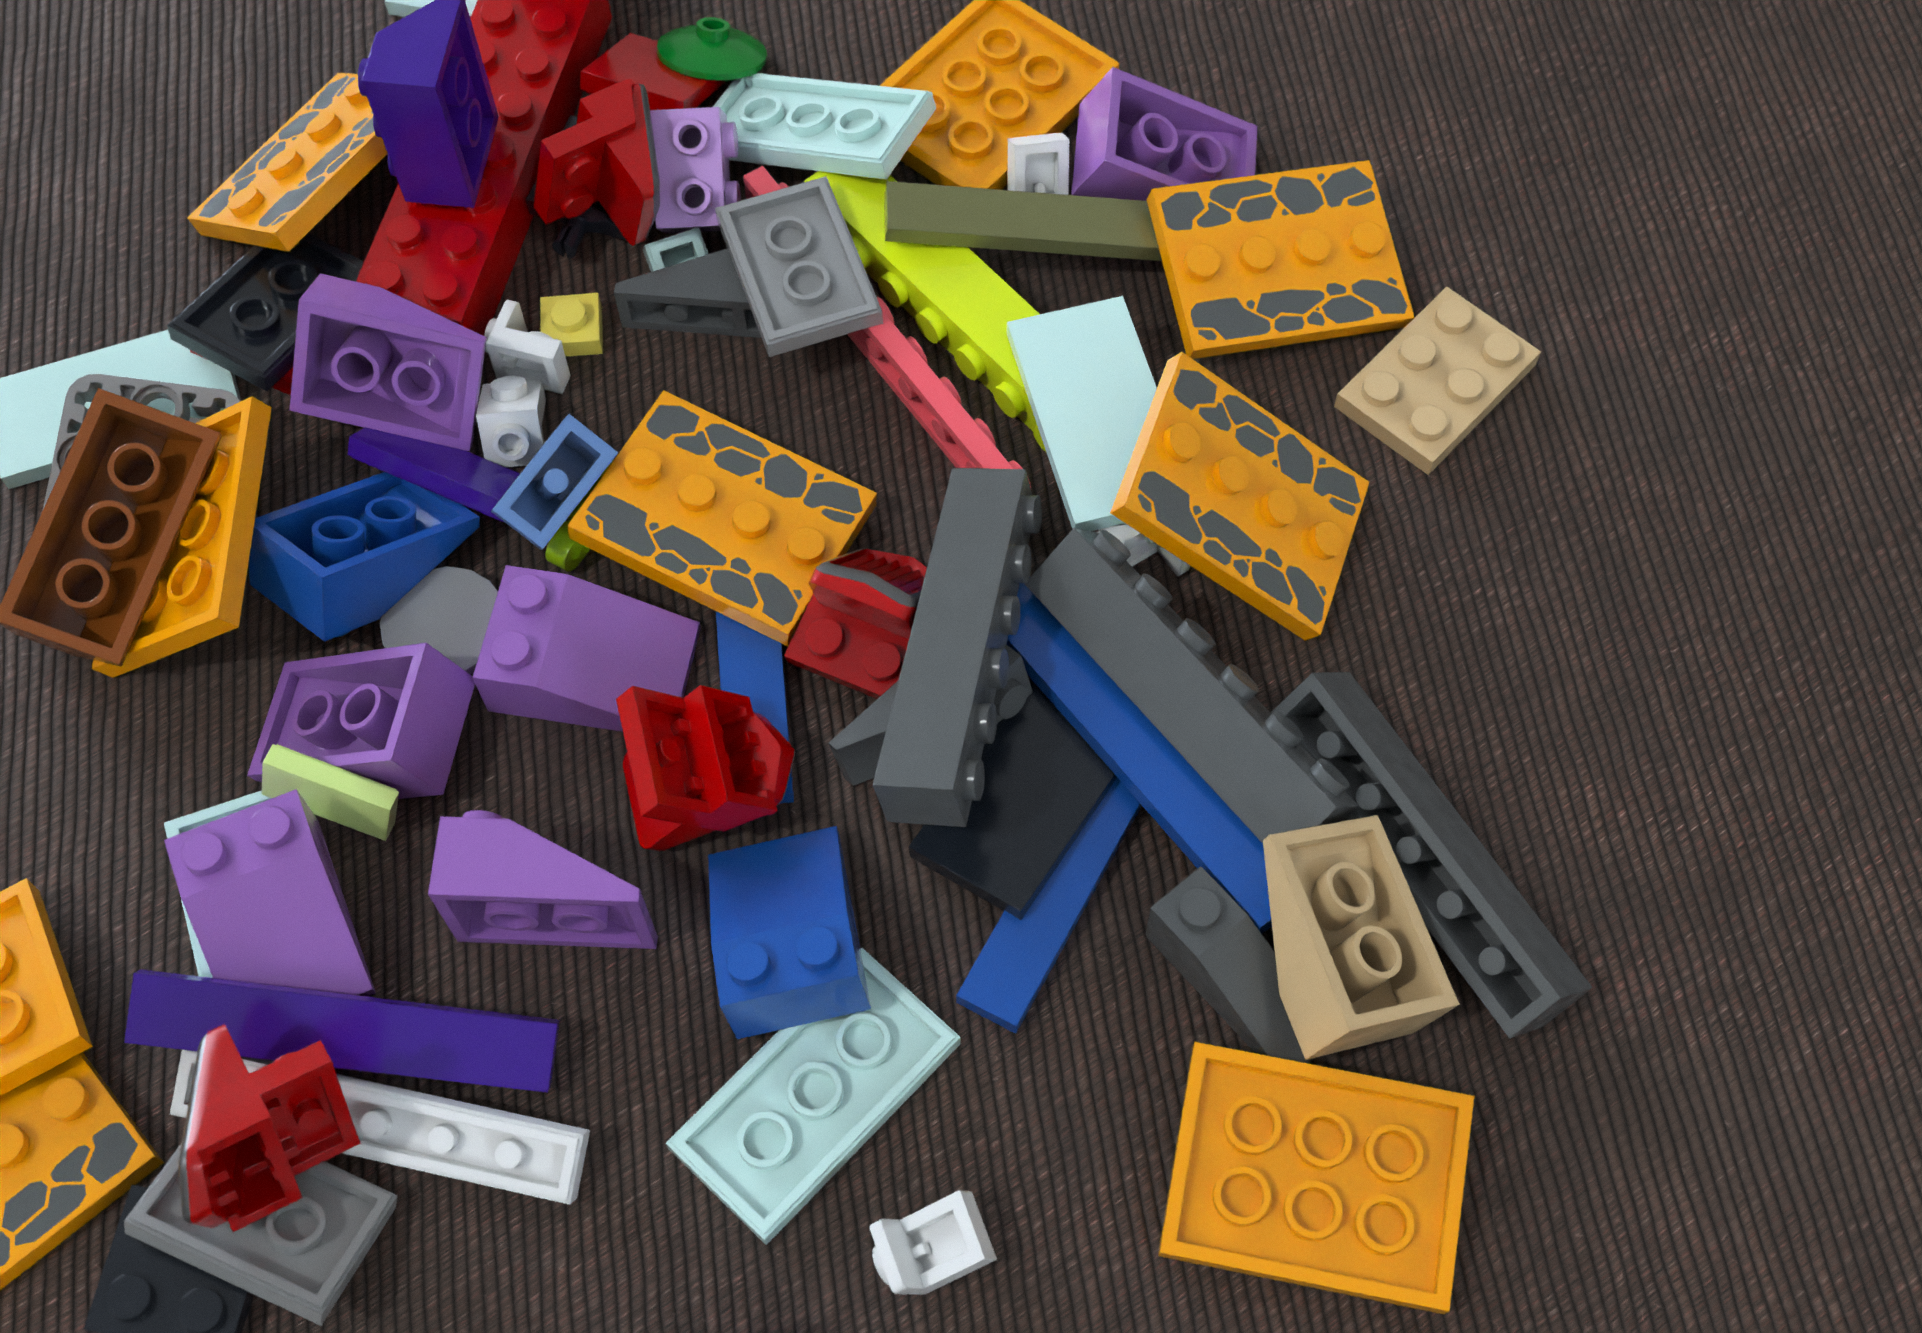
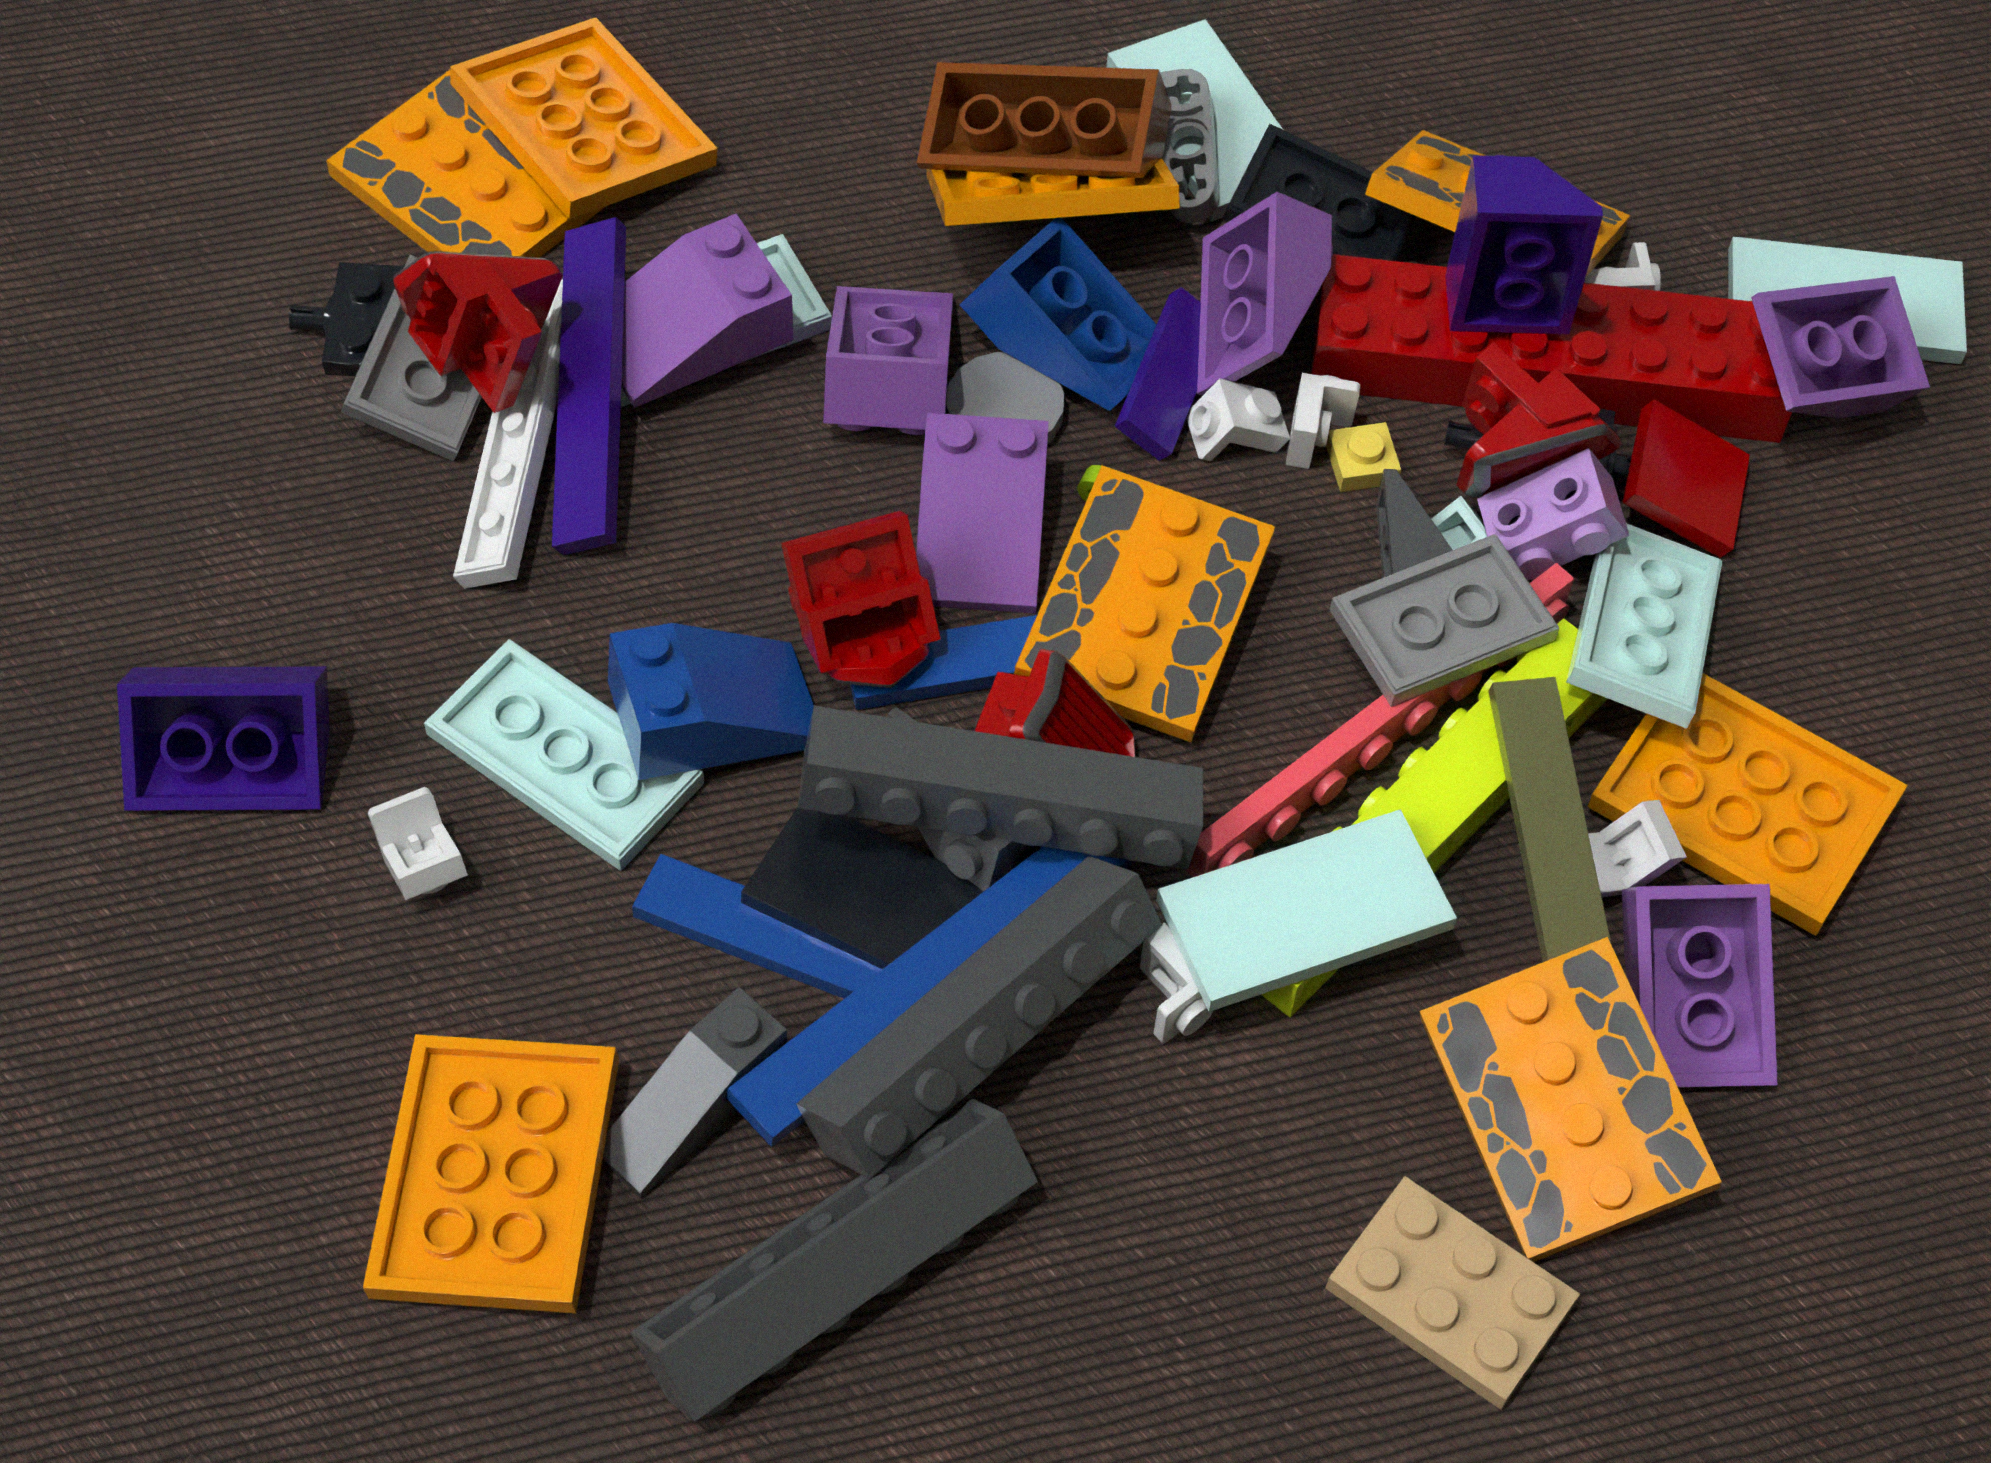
camera: 80 degrees right, 5 degrees down
yellowish green tile [262,744,399,841] -> none
medium lavender slope [428,810,658,949] -> none
medium blue slope [491,414,618,550] -> none
green dish [657,17,767,80] -> none
light orange plate [1110,352,1370,641] -> none
tan slope [1263,815,1460,1060] -> none

